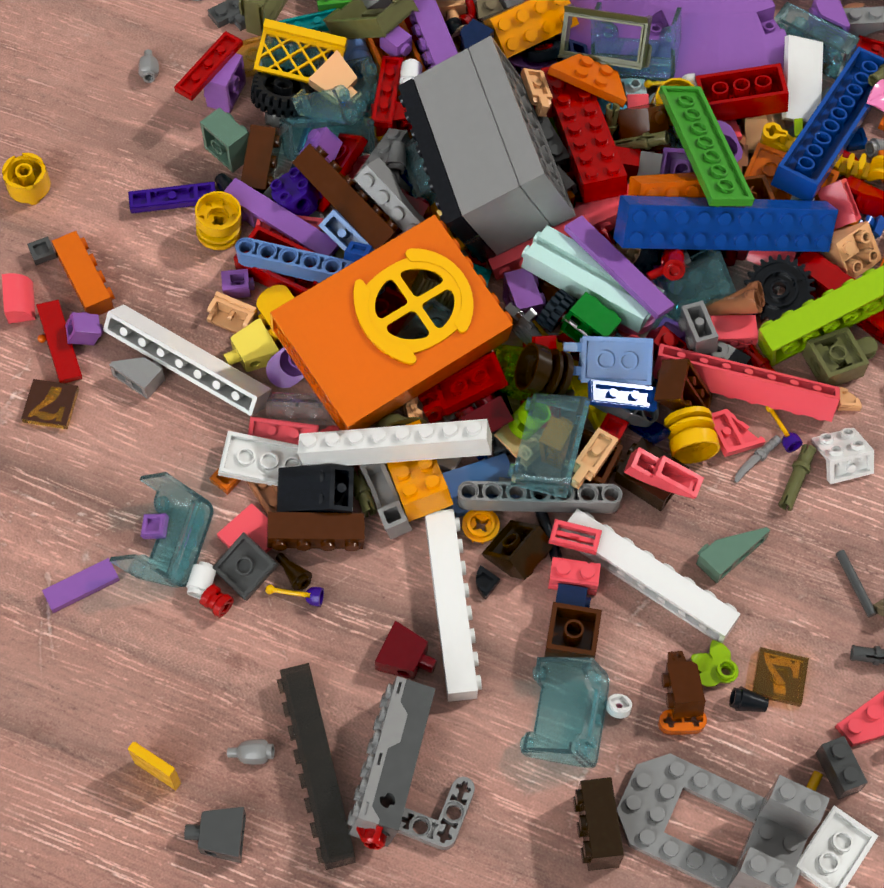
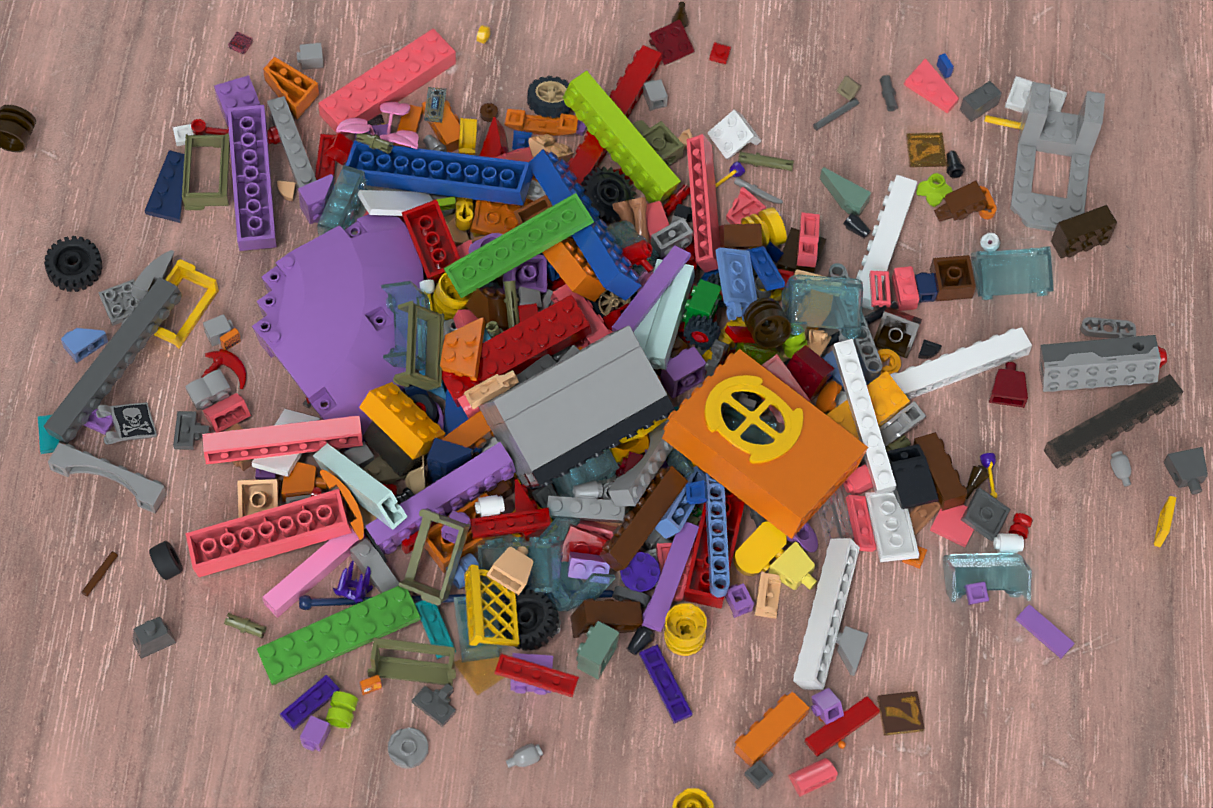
camera: 110 degrees left, 0 degrees up
none -> black cone [843,213,871,239]

